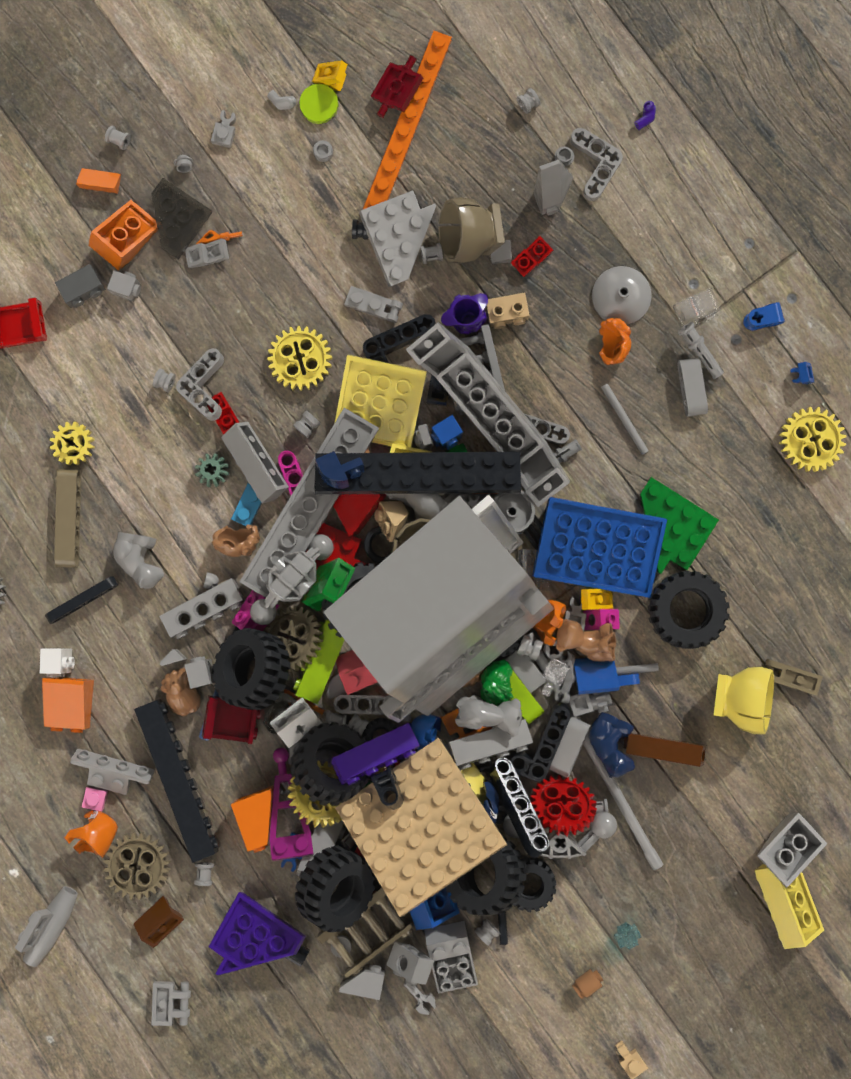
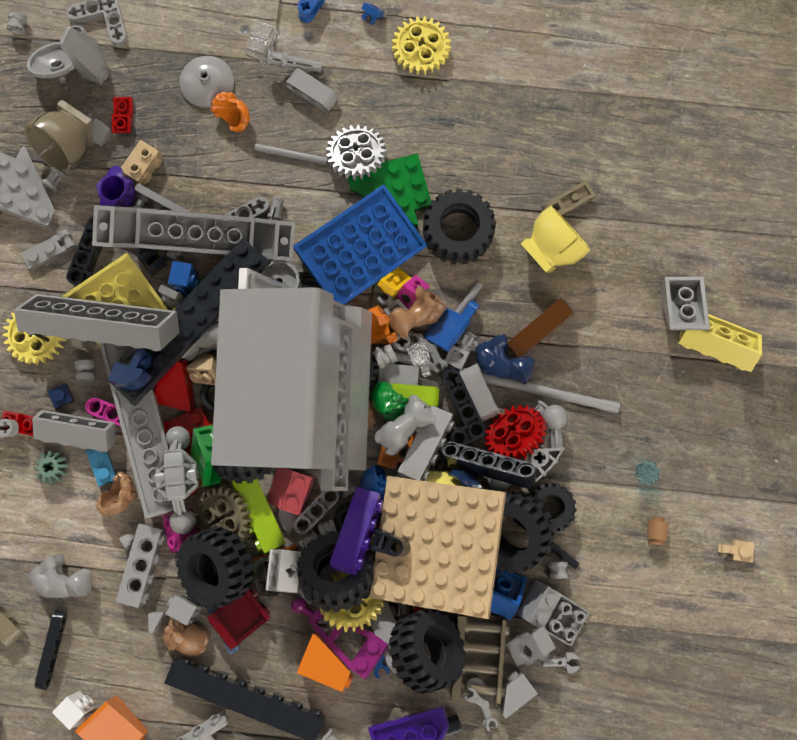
camera: 50 degrees left, 5 degrees down
none -> light grey brick [14,294,179,351]
none -> light grey dish [27,42,75,79]
none -> dark blue plate [48,383,74,409]
none -> light grey gear [326,125,387,180]
none -> light grey piece [461,686,498,732]

